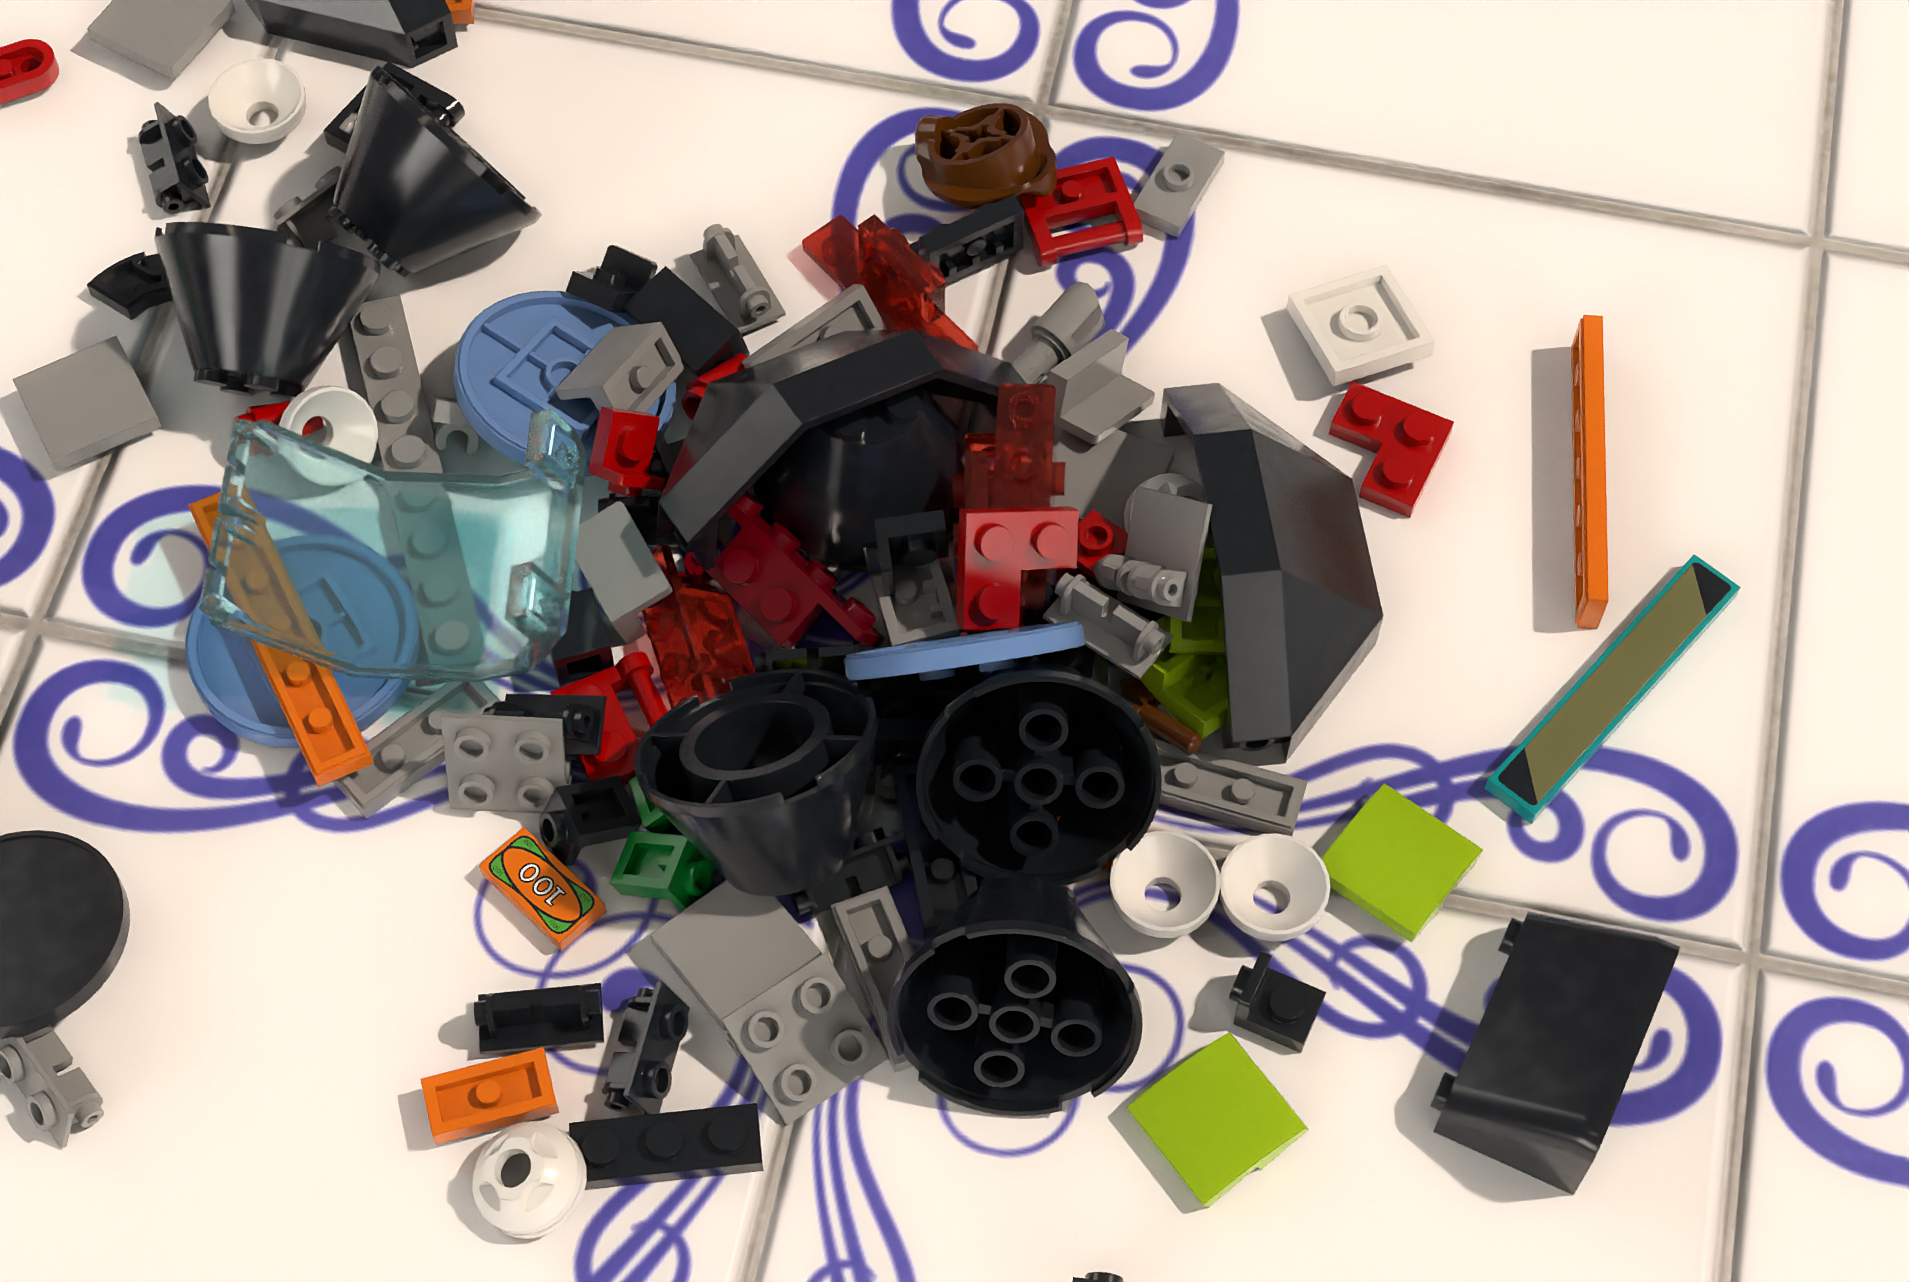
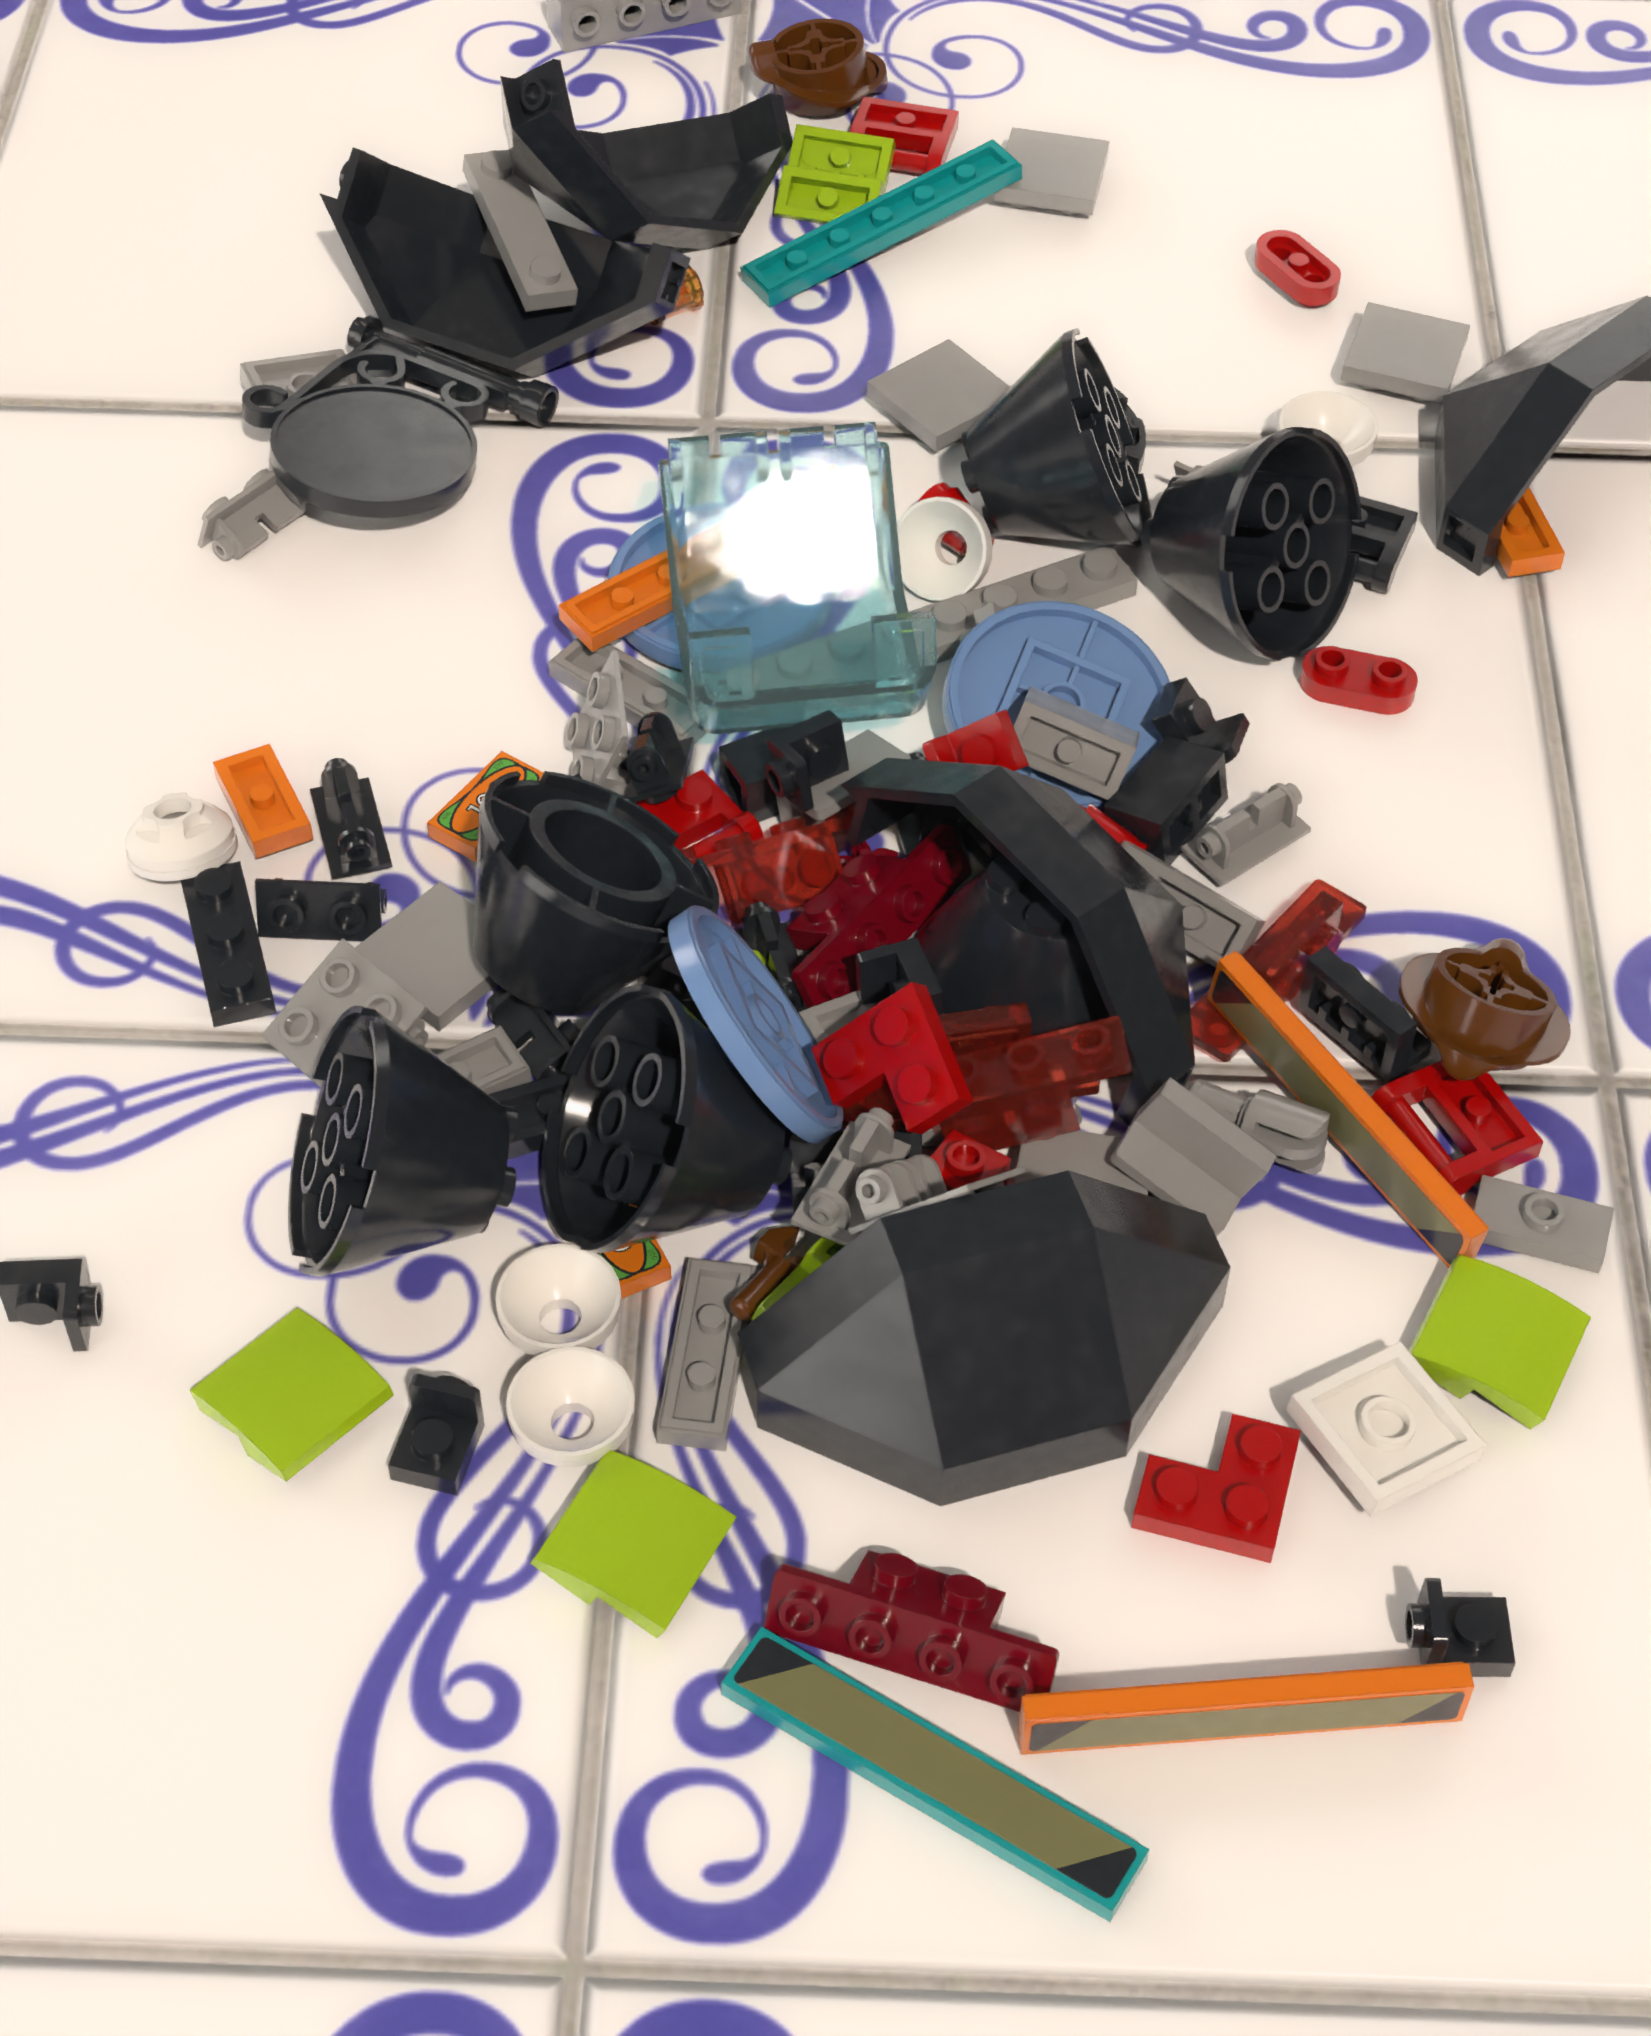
camera: 80 degrees right, 10 degrees down
black hinge [138,102,211,214] -> none
black windscreen [1430,911,1680,1195] -> none
none -> dark red bracket [764,1550,1060,1712]
none -> black bracket [765,709,849,813]
none -> tile [1207,951,1489,1268]
none -> red plate [1299,646,1418,715]
none -> black bracket [1405,1578,1516,1677]
none -> lime slope [1409,1254,1591,1429]

